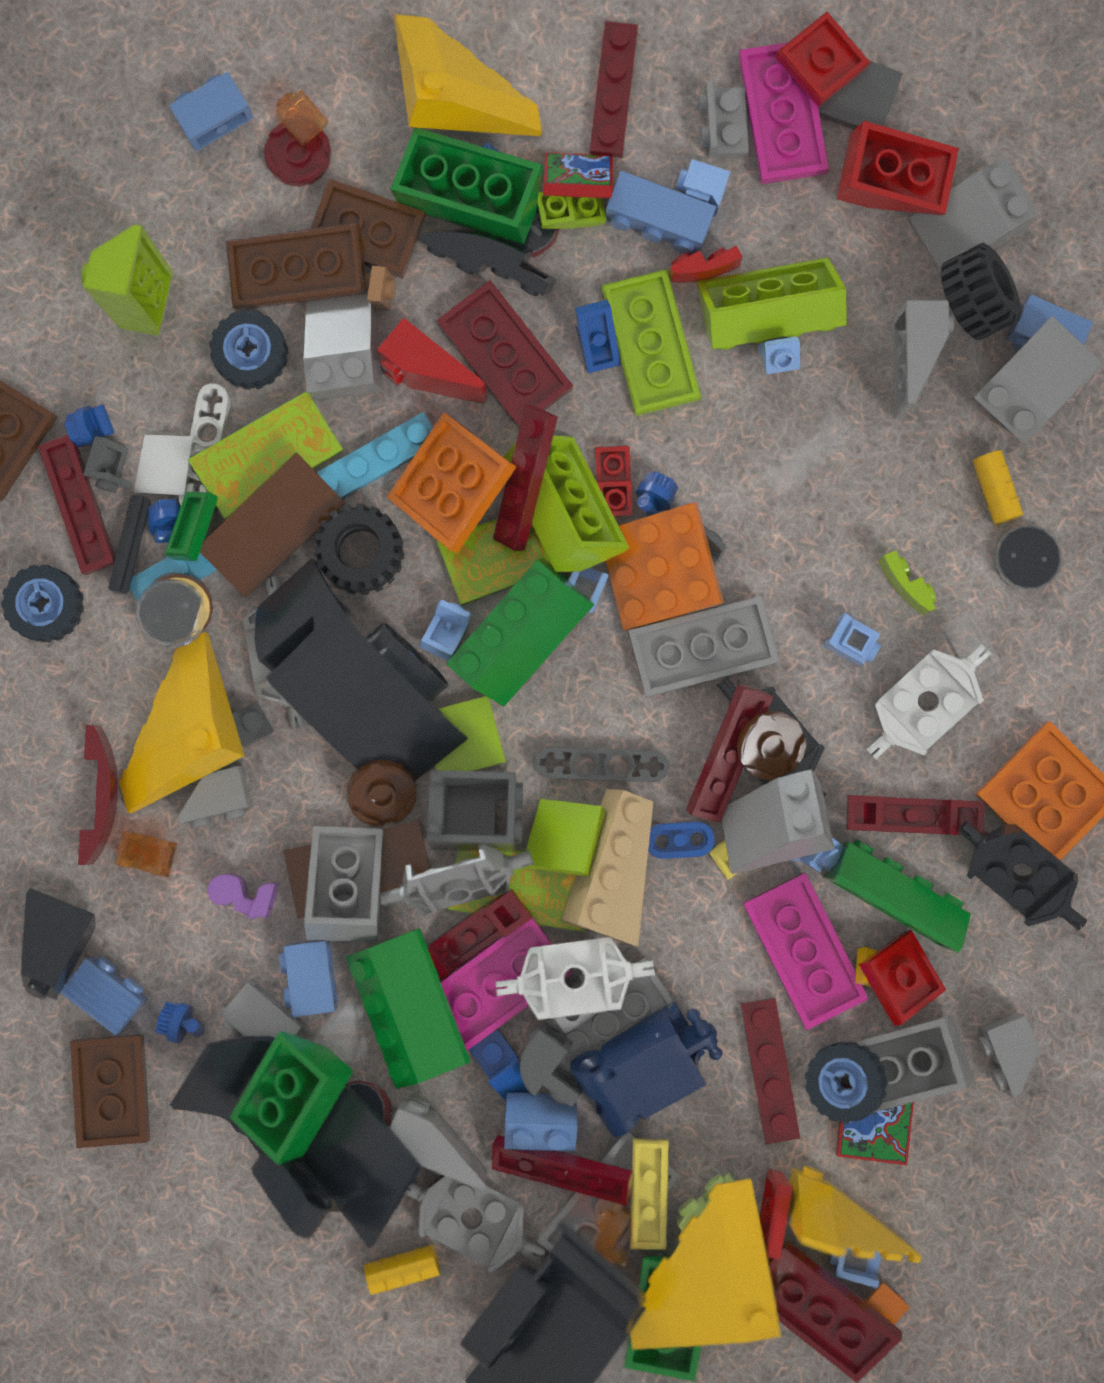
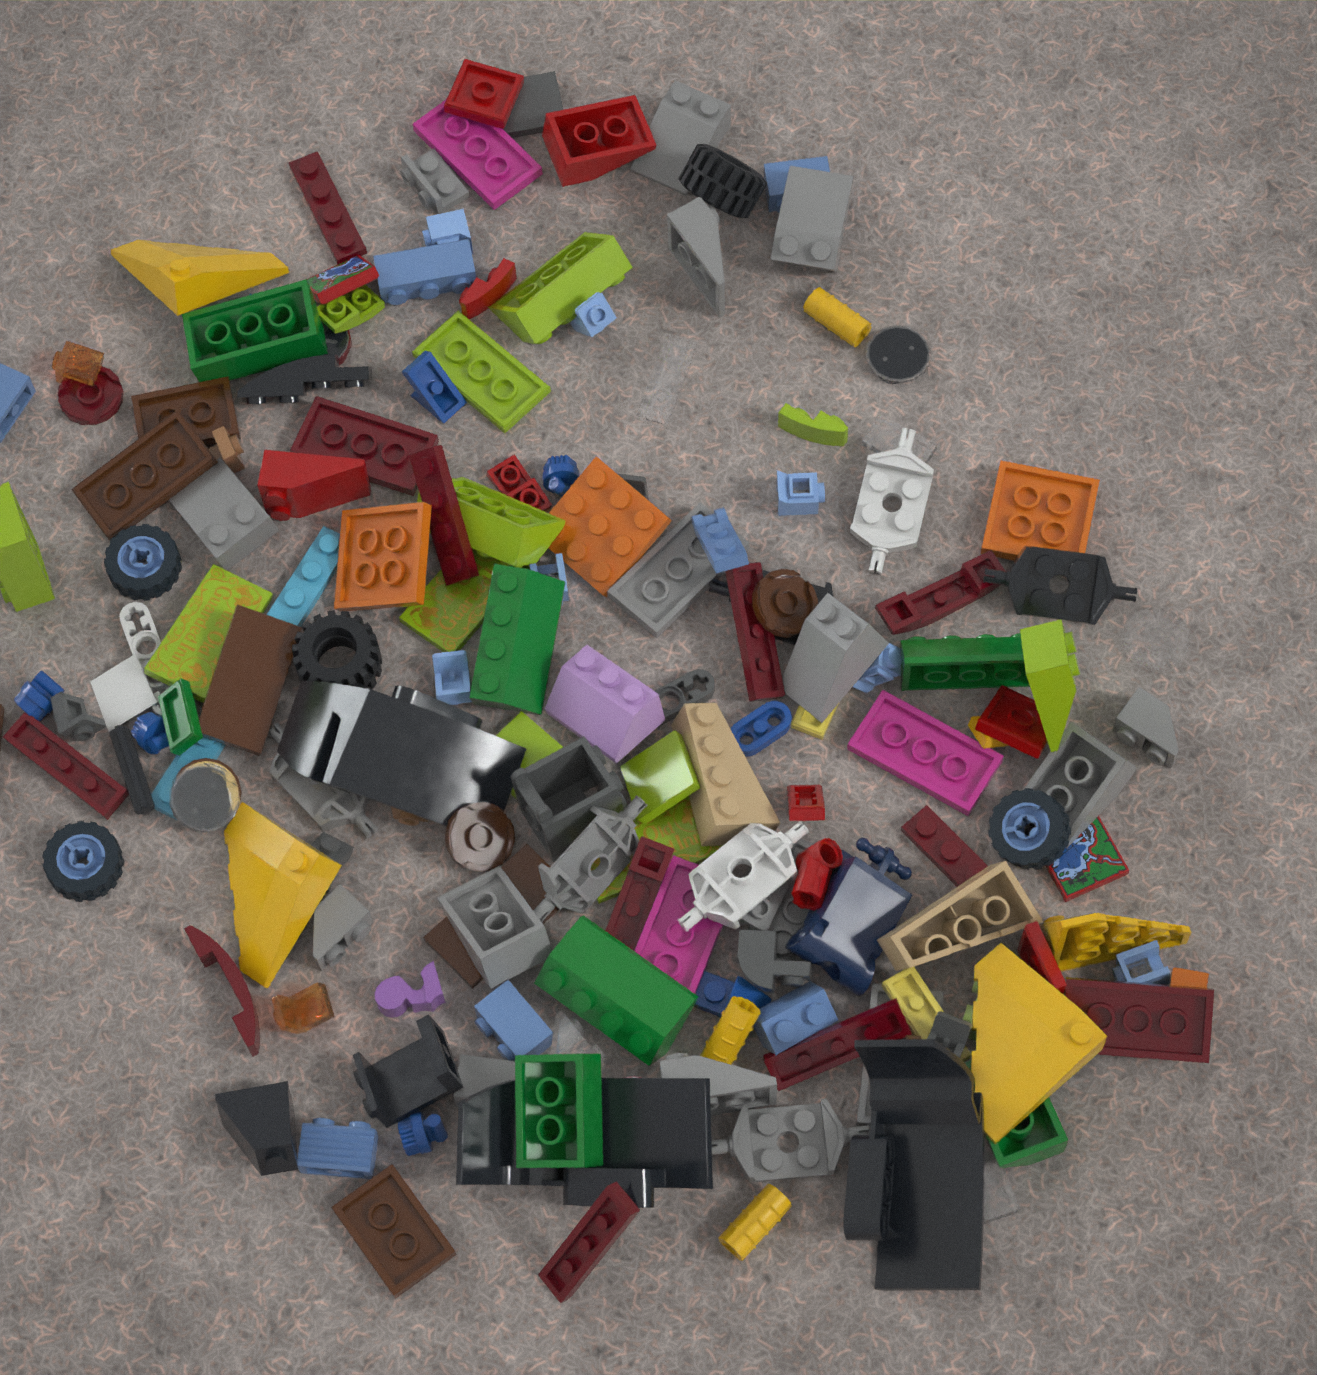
camera: 25 degrees left, 20 degrees down
none -> black panel [353,1014,463,1128]
none -> dark red plate [538,1181,640,1303]
none -> lavender slope [544,645,665,764]
none -> medium blue plate [691,507,749,573]
none -> yellow axle [700,996,761,1065]
none -> red plate [787,784,825,821]
none -> red piece [791,838,843,911]
none -> tan wedge [877,861,1043,971]
none -> dark grey bracket [927,1011,972,1058]
none -> lime slope [1020,619,1080,752]

